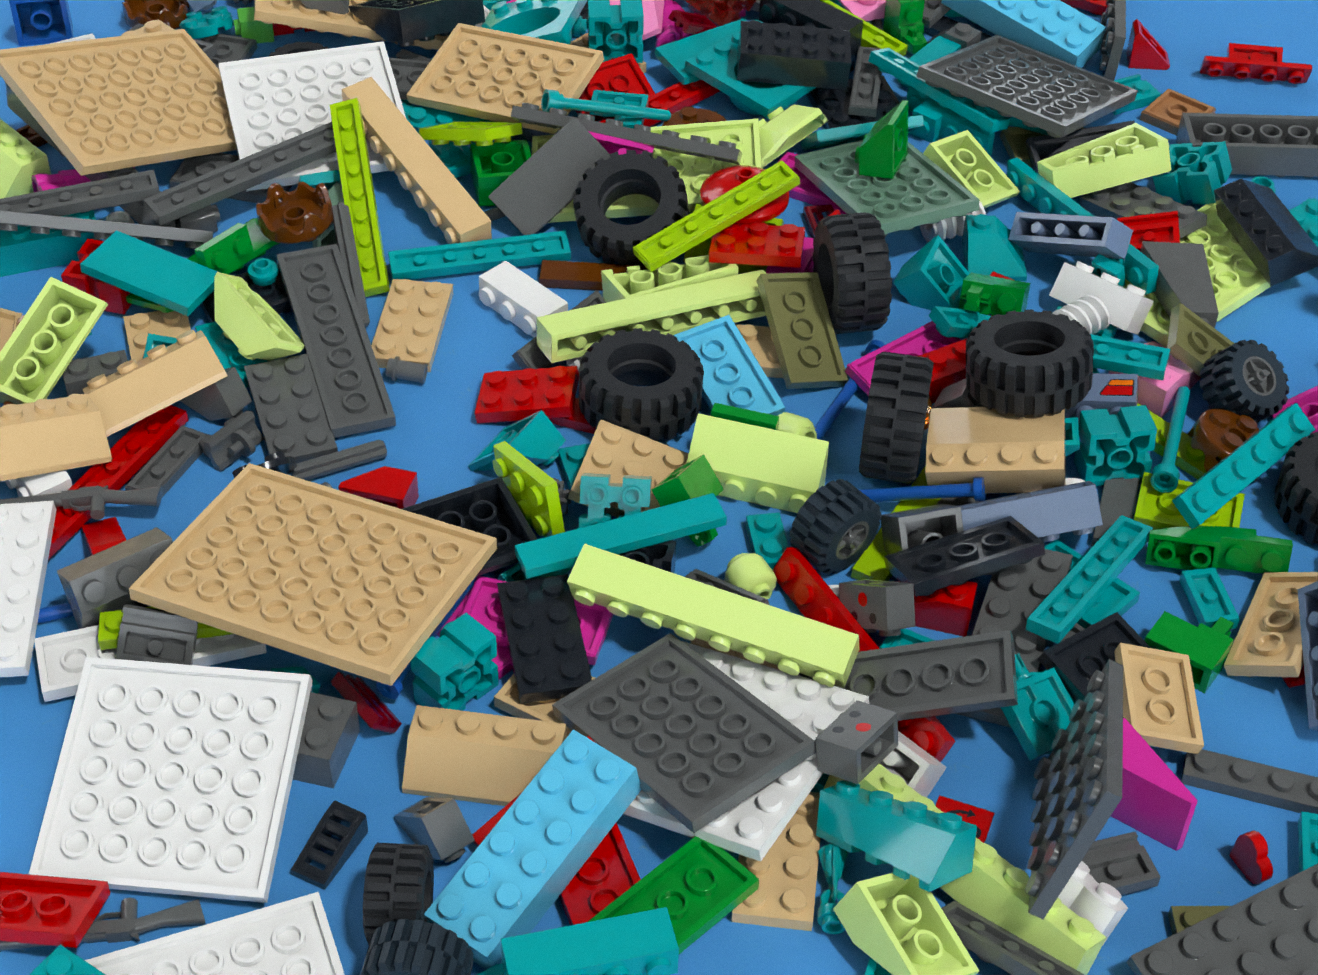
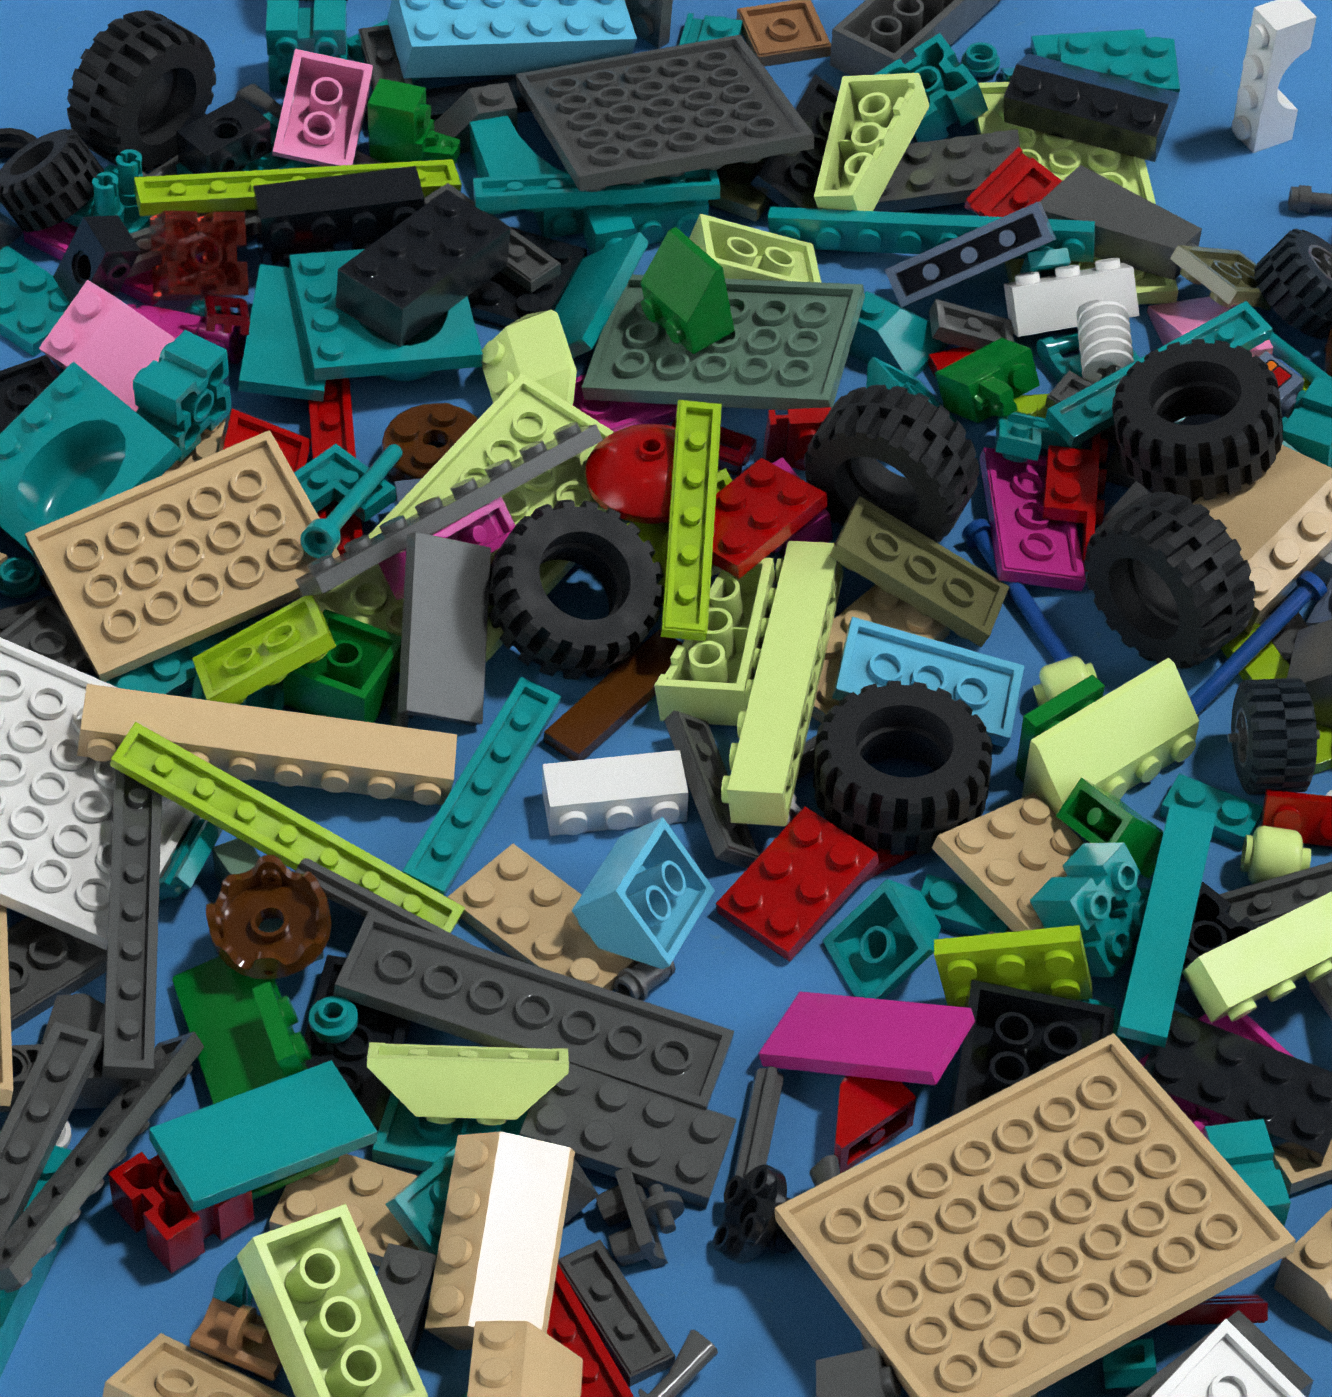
camera: 55 degrees left, 5 degrees up
none -> medium azure slope [572,817,715,969]
none -> dark pink tile [758,991,975,1085]
none -> dark grey plate [929,299,1014,350]

